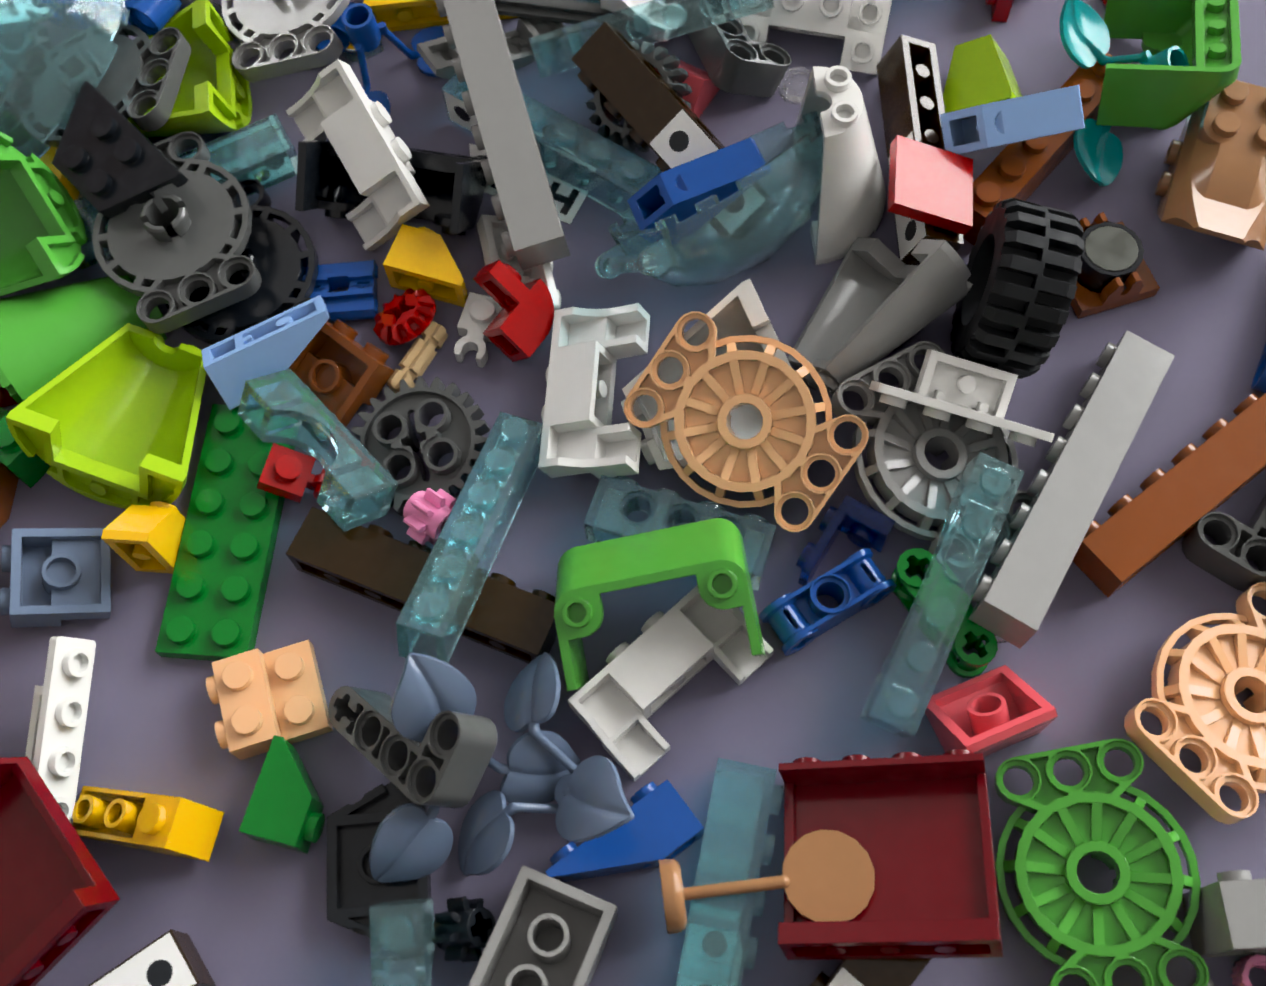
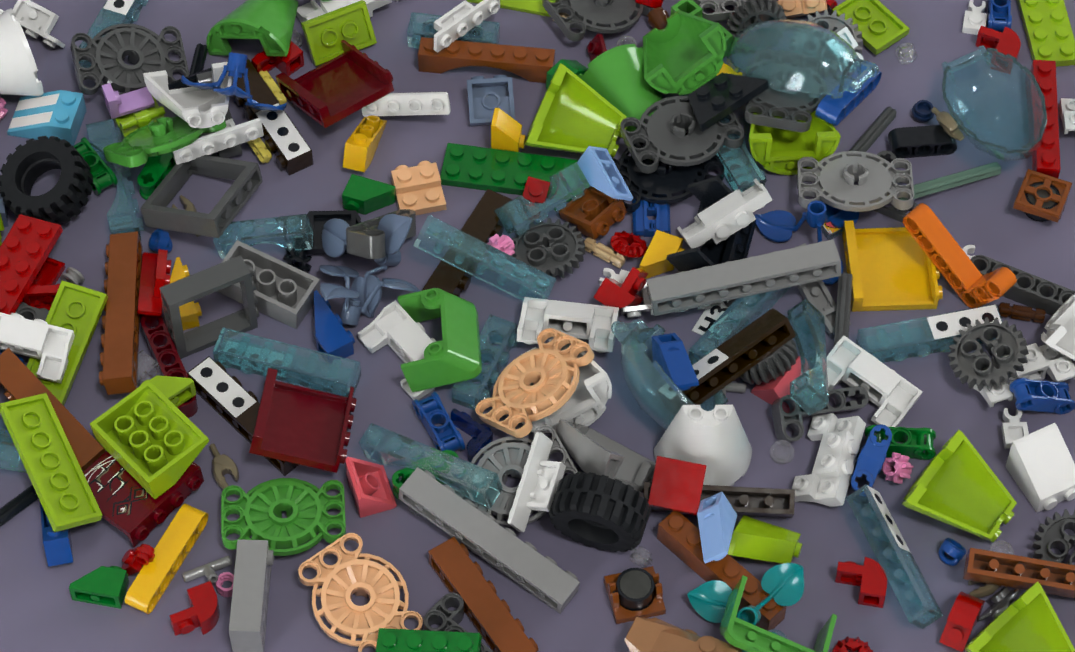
camera: 90 degrees right, 10 degrees down
medium nougat piece [659,829,875,934] -> none

